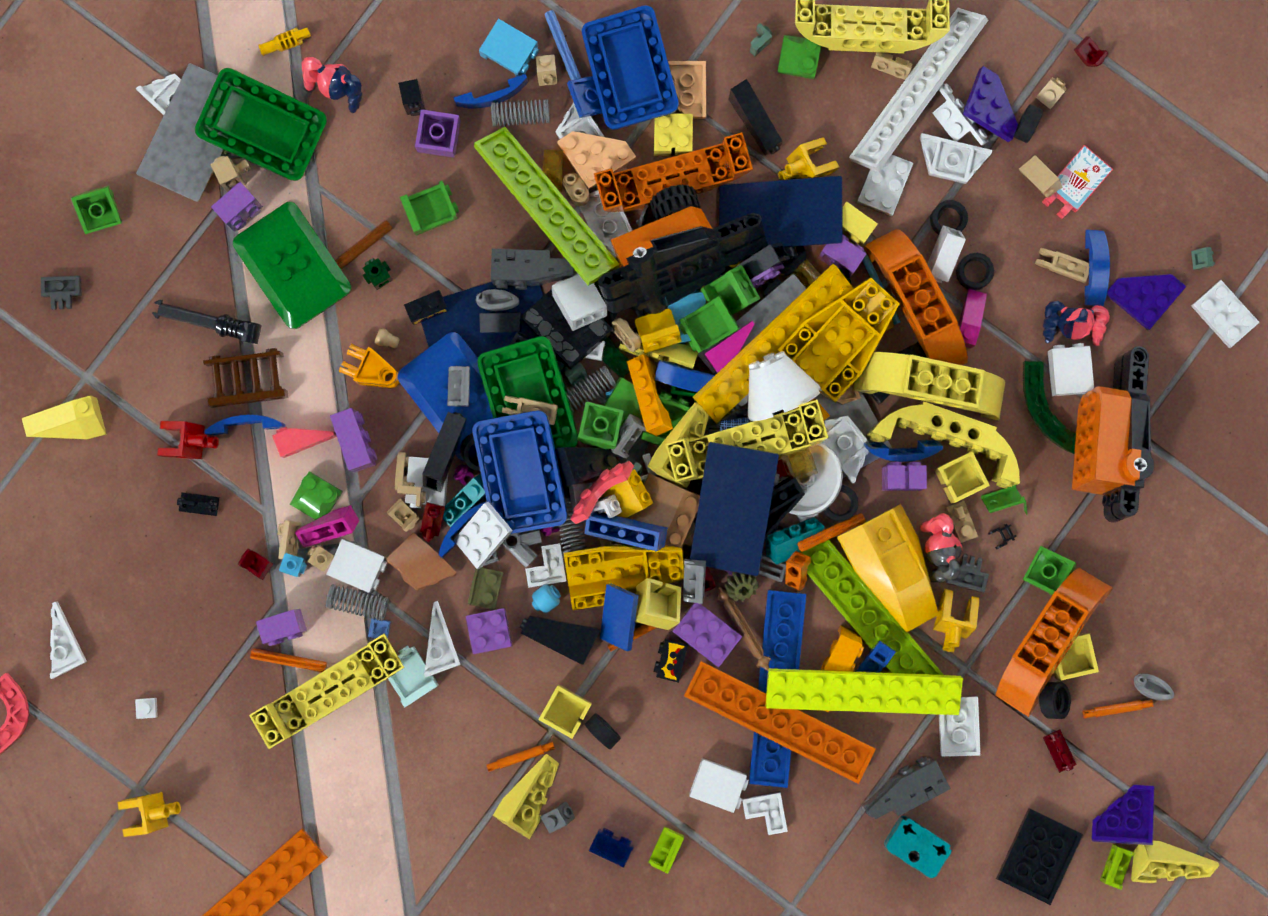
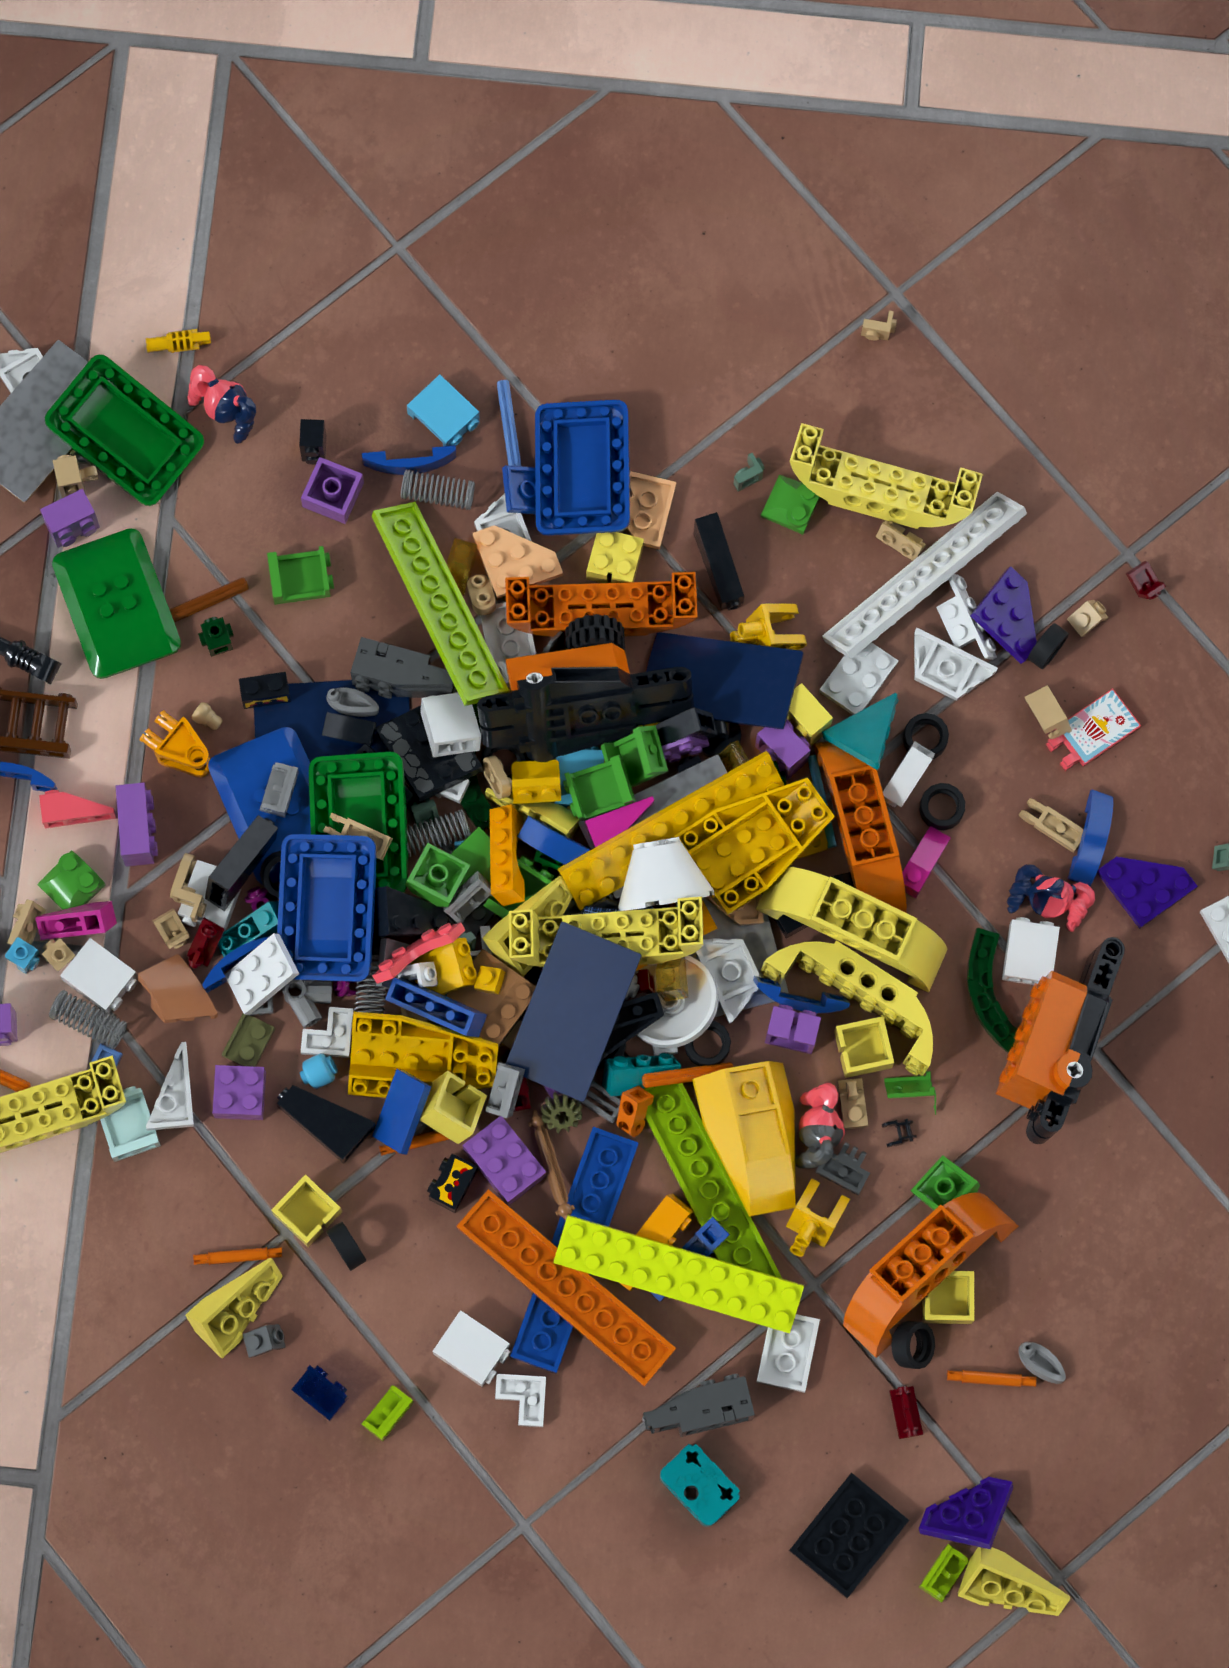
camera: 15 degrees right, 10 degrees down
tan bracket [536,55,557,86] -> none
none -> yellow plate [474,966,505,995]
none -> teal tile [822,693,899,770]

